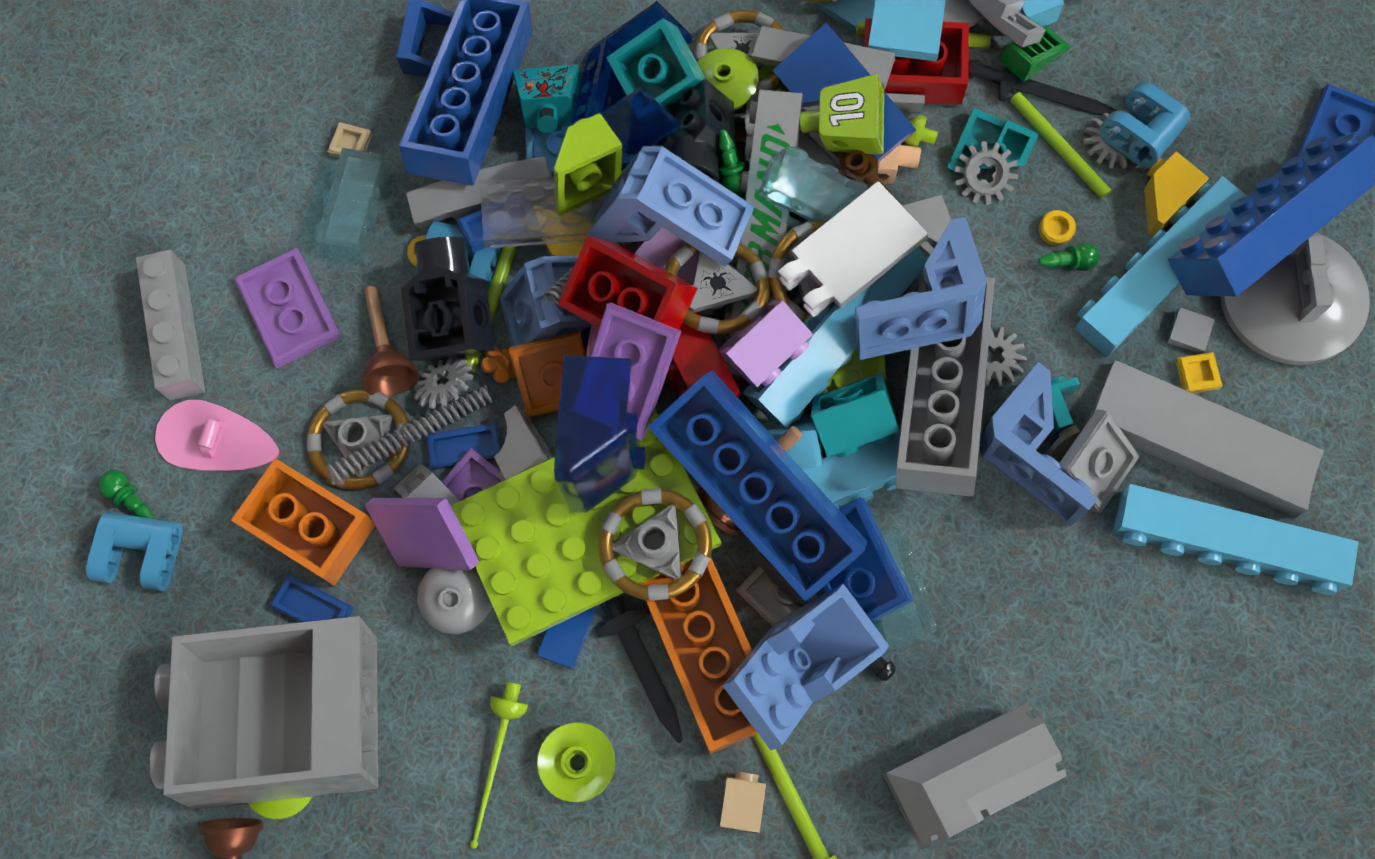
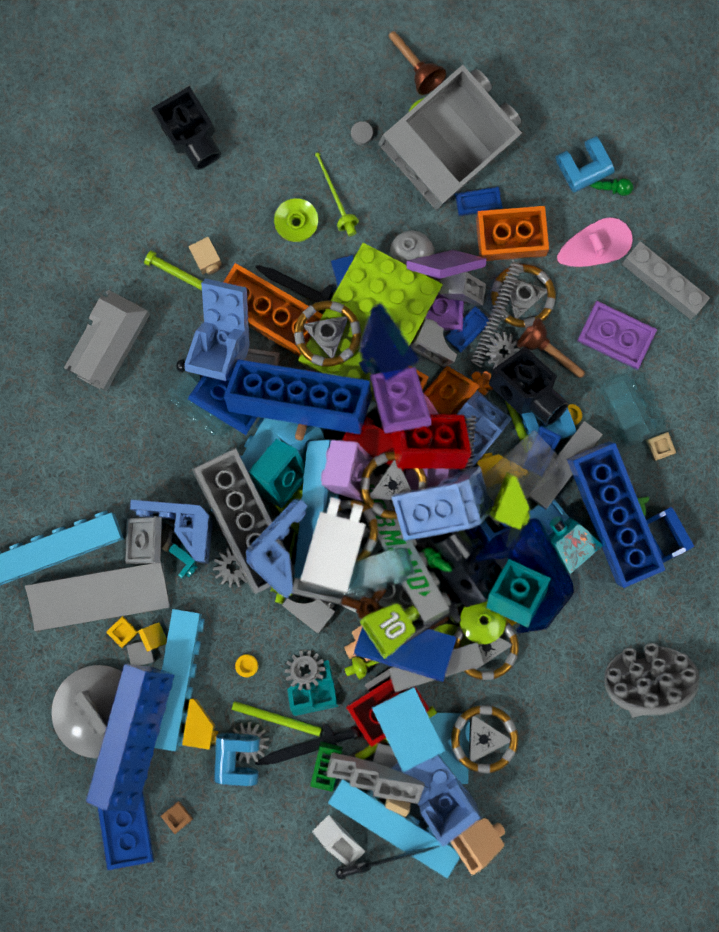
camera: 140 degrees right, 10 degrees up
green bar [1038,243,1099,271] -> none
none -> yellow tile [138,622,167,652]
none -> medium nougat tile [161,801,193,834]
none -> light grey tile [351,122,373,145]

